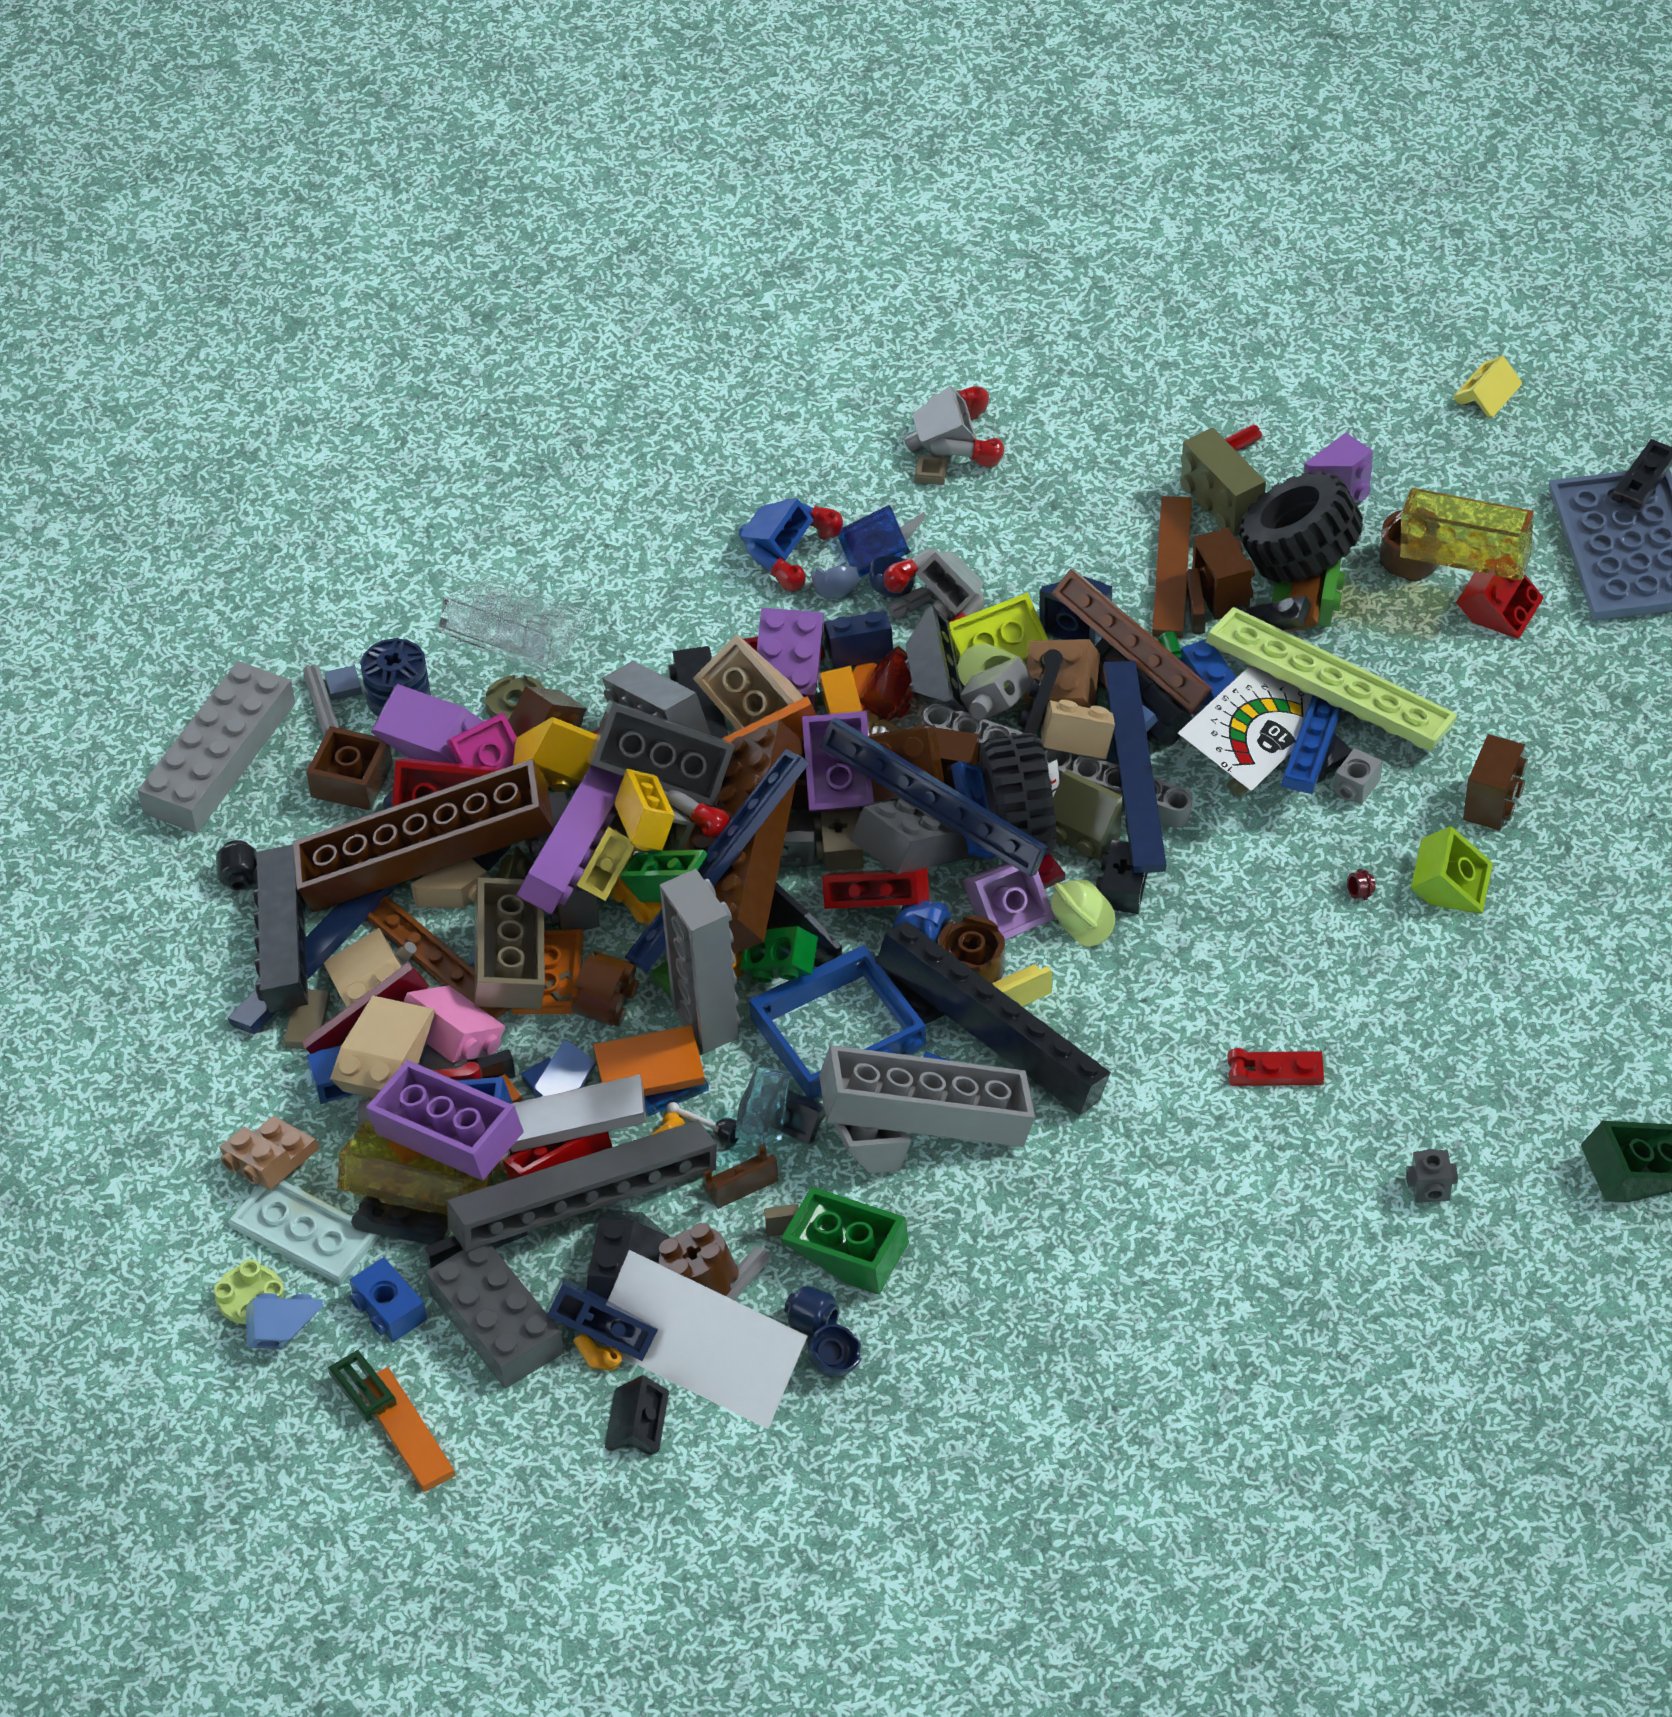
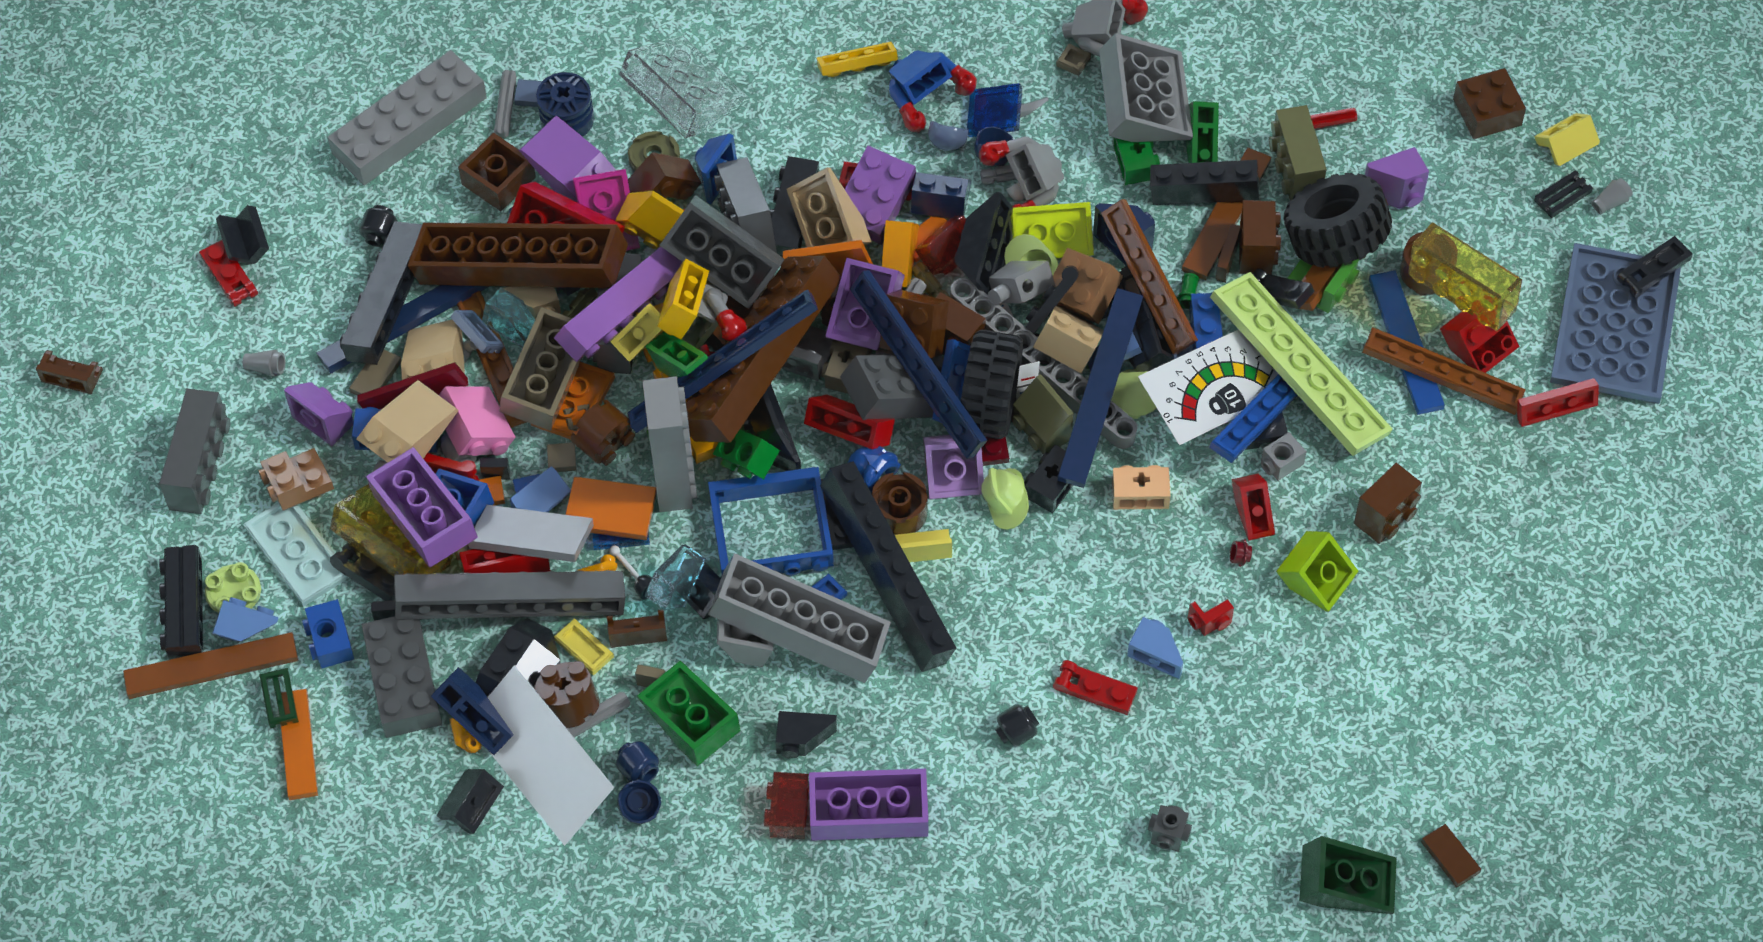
camera: 20 degrees right, 10 degrees up
none -> dark orange tile [123,632,299,699]
none -> dark grey brick [159,388,231,514]
none -> black brick [159,545,203,660]
none -> red plate [199,240,258,307]
none -> black panel [216,205,269,264]
none -> light grey cone [242,349,286,377]
none -> medium lavender slope [284,382,354,446]
none -> sand blue tile [450,310,504,353]
none -> clear light blue slope [482,287,535,348]
none -> dark tan tile [547,442,577,472]
none -> light yellow tile [554,618,614,675]
none -> blue slope [695,133,737,204]
none -> clear red brick [764,772,809,839]
none -> black slope [776,711,837,759]
none -> medium lavender brick [809,768,929,841]
none -> yellow plate [816,42,898,77]
none -> black head [995,704,1039,747]
none -> light grey slope [1099,33,1193,142]
none -> yellowish green dish [1111,369,1156,419]
none -> green brick [1112,137,1160,185]
none -> light nougat brick [1112,465,1171,510]
none -> medium blue slope [1127,617,1183,679]
none -> black brick [1150,160,1259,205]
none -> green slope [1185,101,1219,163]
none -> red bracket [1187,599,1234,636]
none -> red slope [1231,473,1275,541]
none -> dark orange tile [1362,327,1526,415]
none -> blue tile [1369,270,1445,415]
none -> reddish brown brick [1453,68,1526,140]
none -> red plate [1517,378,1599,427]
none -> black tile [1534,170,1593,218]
none -> light grey cone [1591,178,1633,215]

